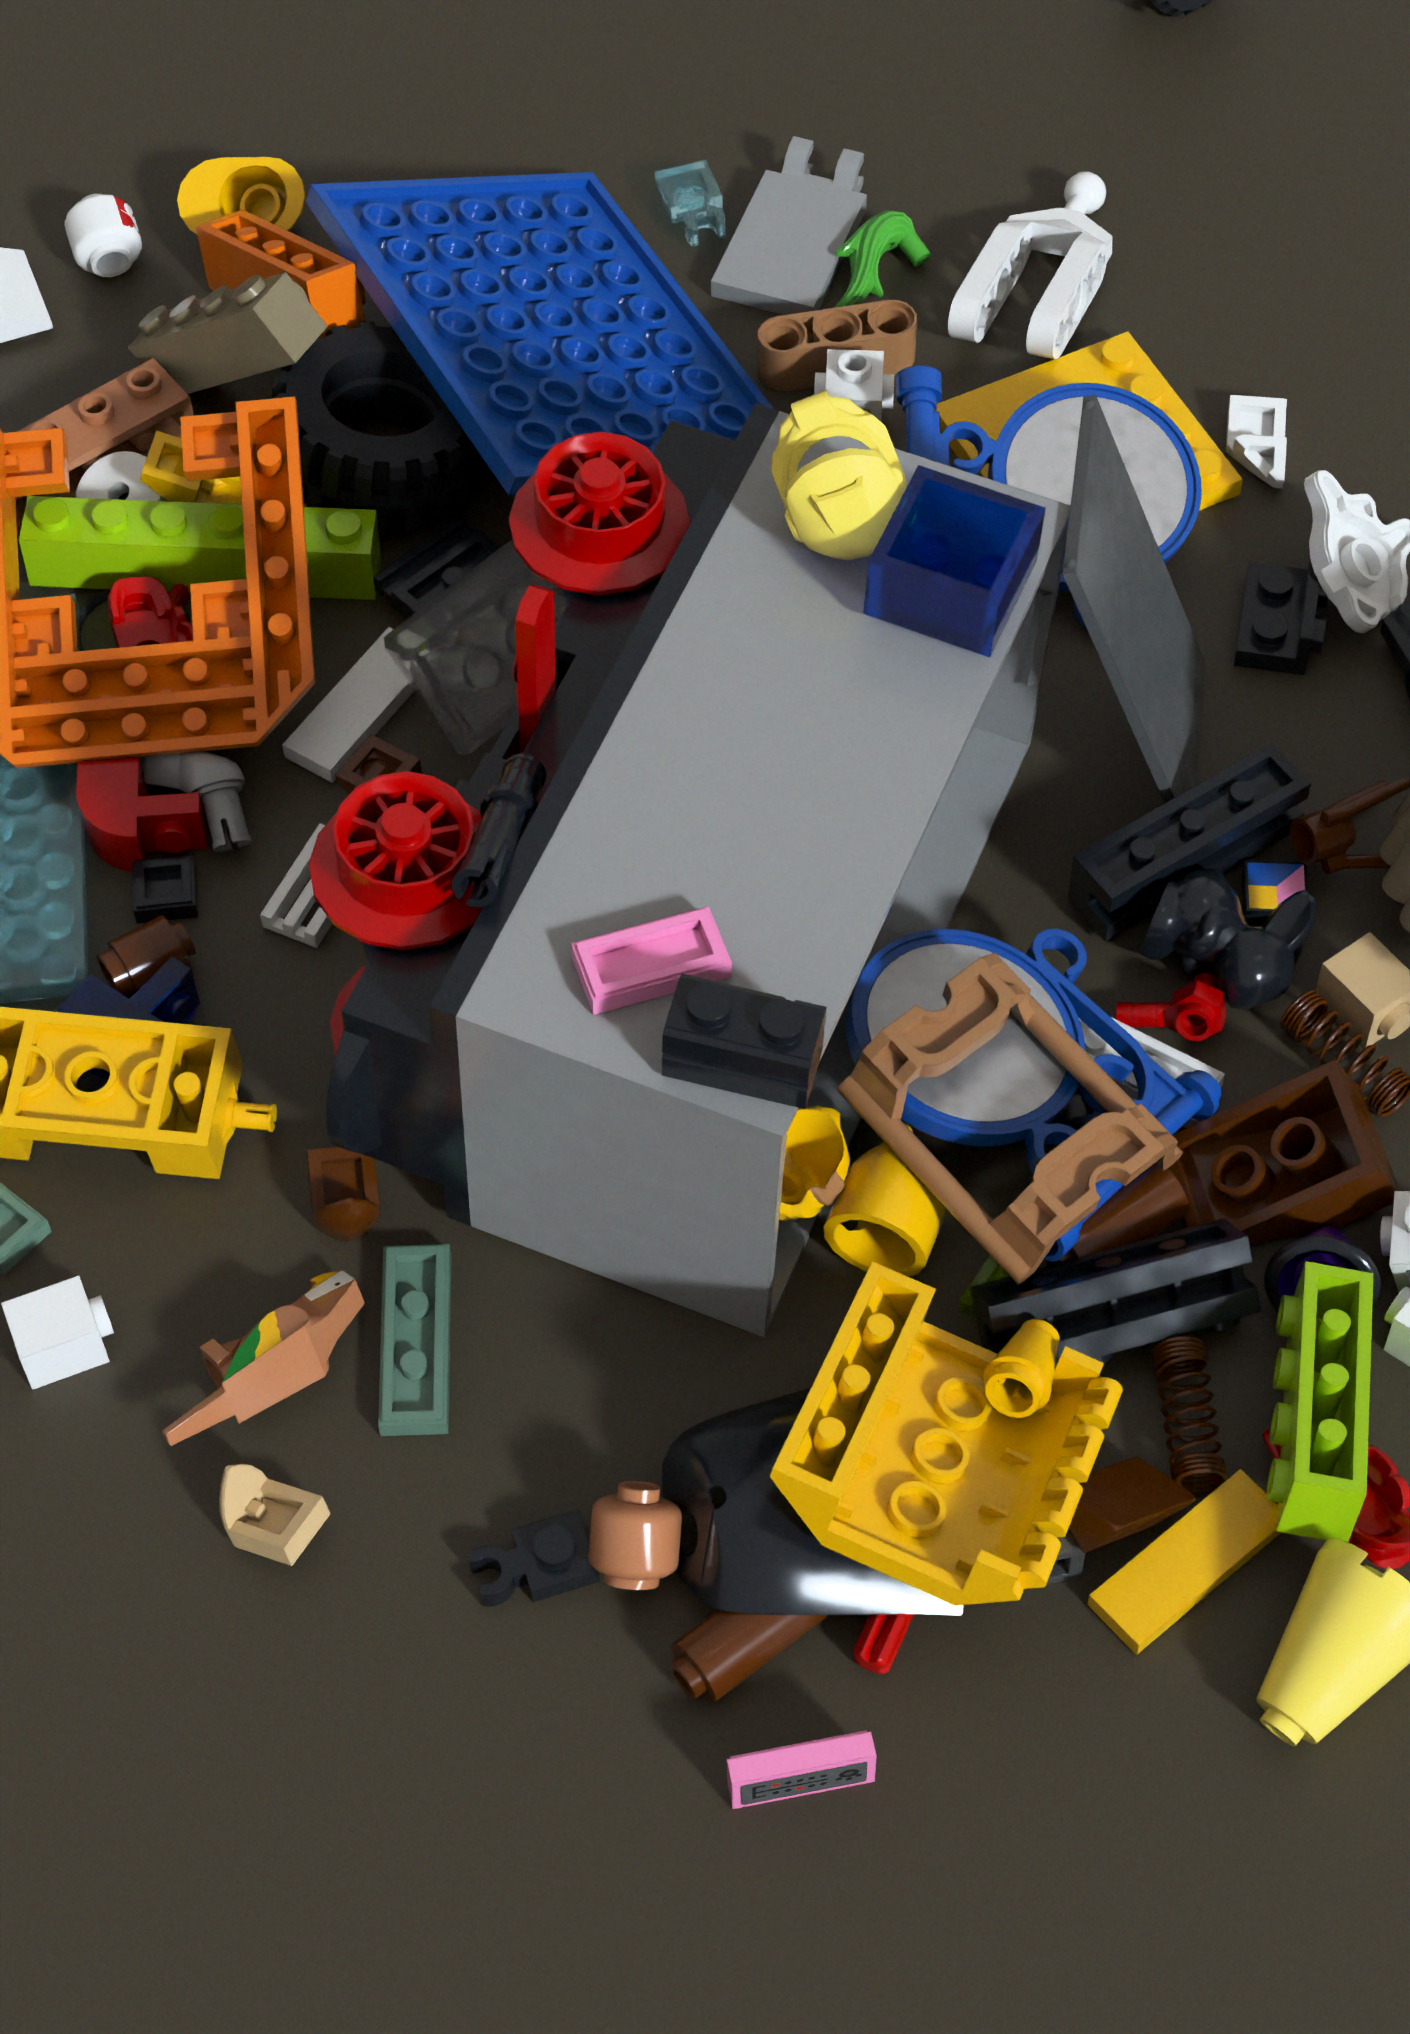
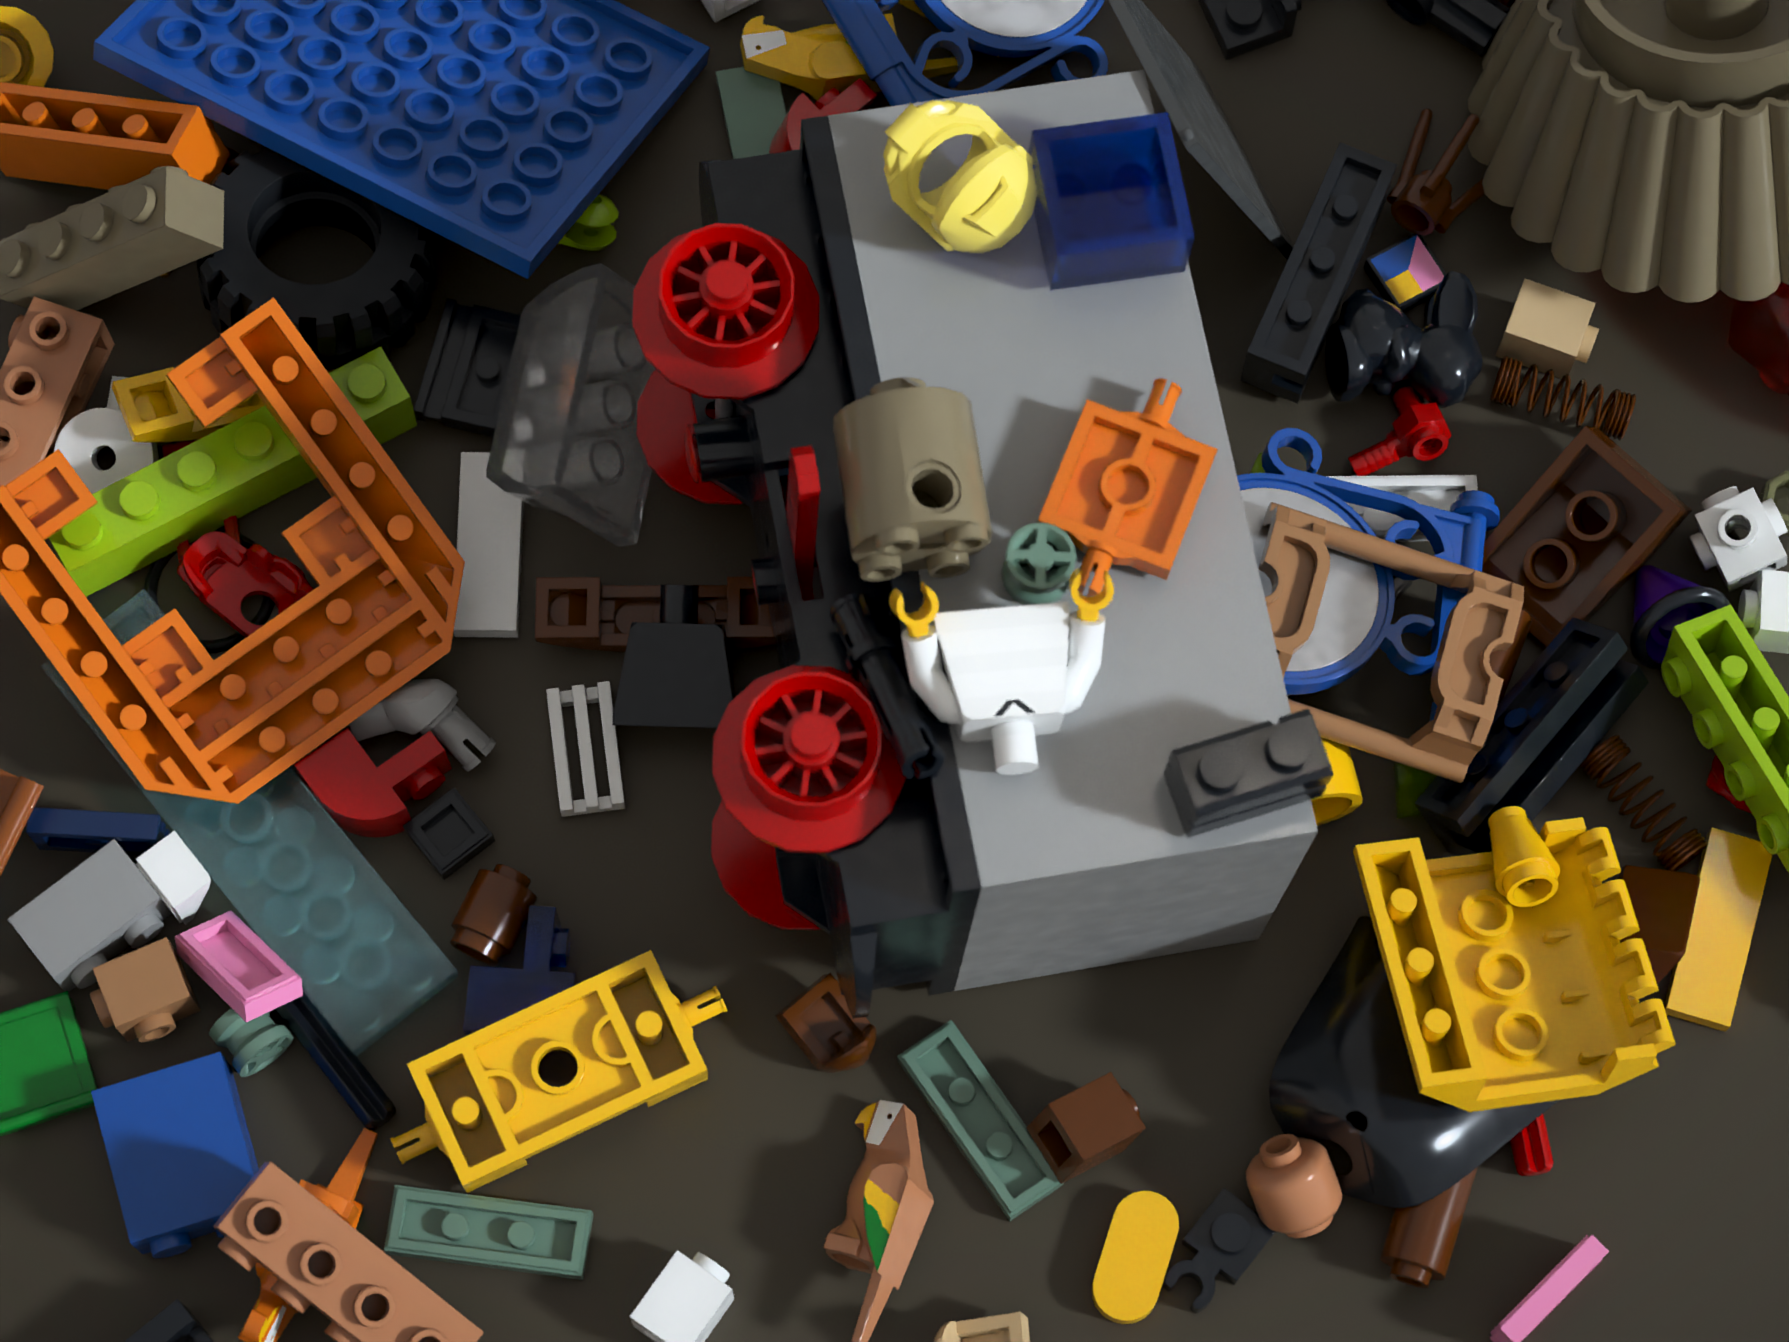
camera: 35 degrees left, 15 degrees up
bright pink tile [571,906,732,1015] -> none
none -> dark tan cylinder [833,377,992,582]
none -> white torso [889,568,1114,775]
none -> sand green wheel [1001,522,1077,605]
none -> reddish brown brick [1026,1072,1146,1184]
none -> orange plate [1037,378,1218,597]
none -> yellow tile [1091,1191,1179,1324]

